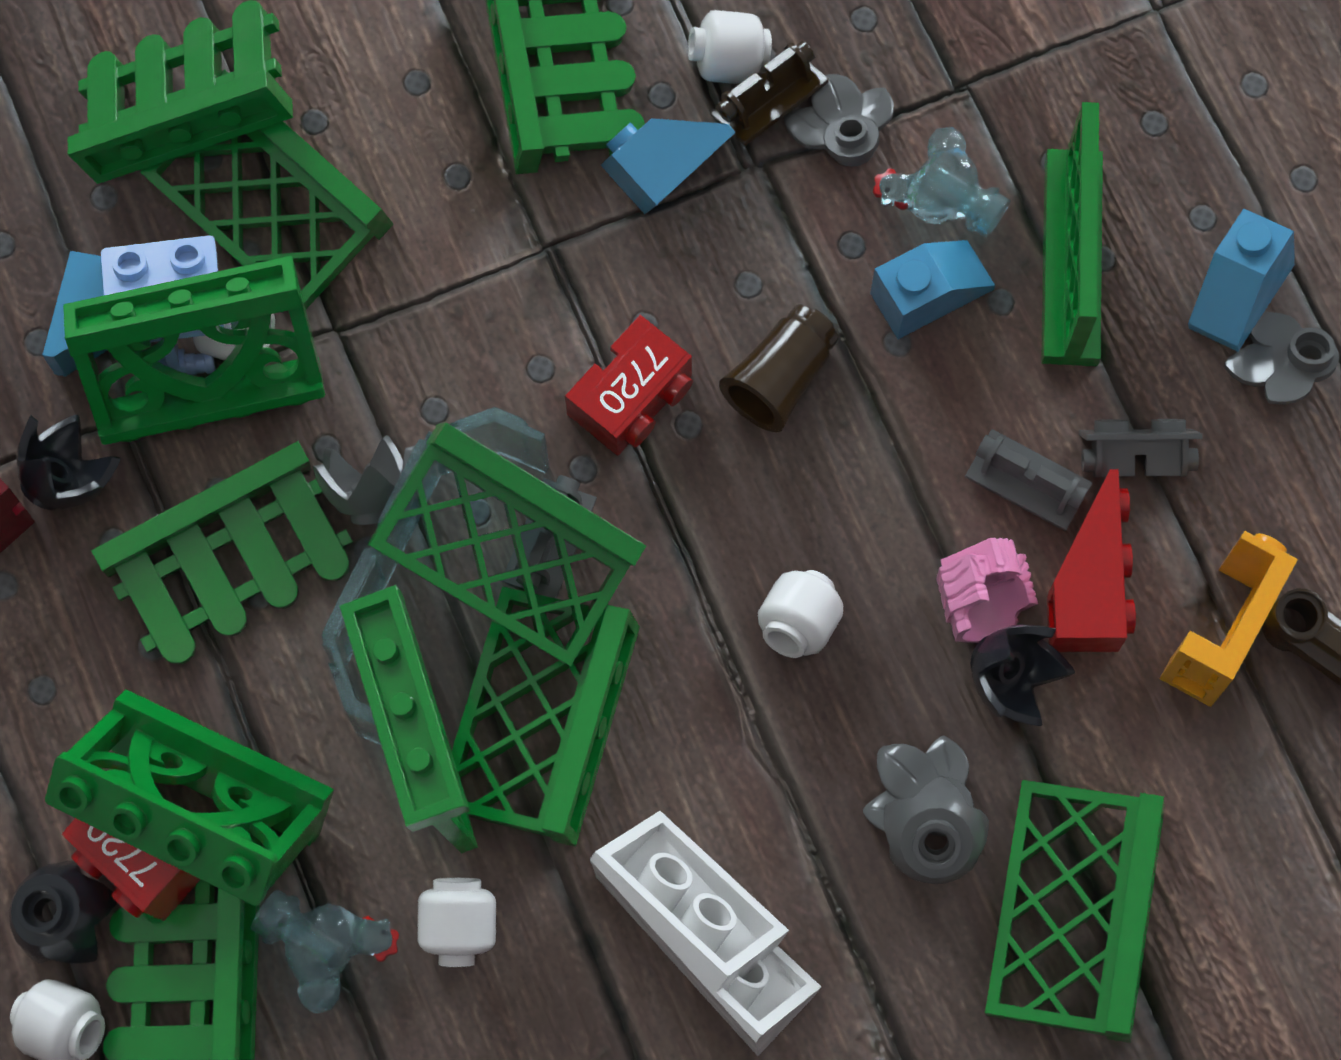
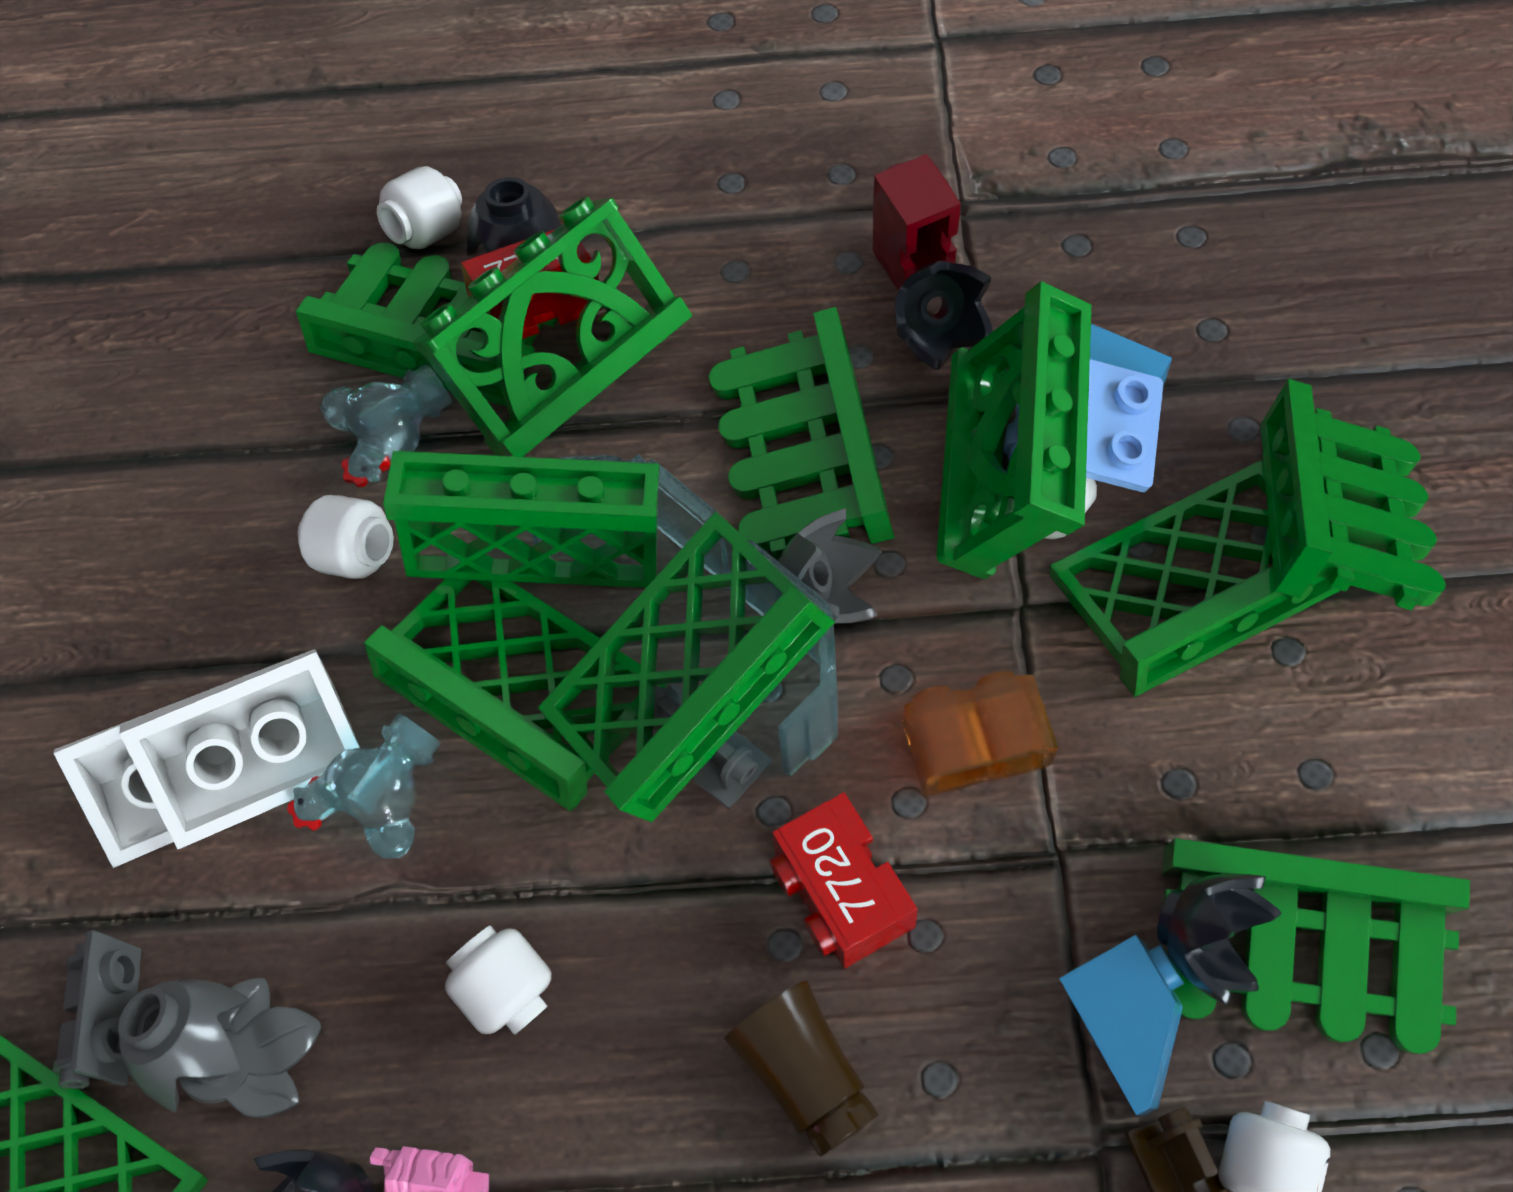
camera: 115 degrees right, 10 degrees down
none -> dark grey hinge [52,930,142,1089]
none -> clear light blue animal [287,712,442,859]
none -> clear orange brick [902,671,1058,795]
none -> black piece [1157,873,1282,1005]

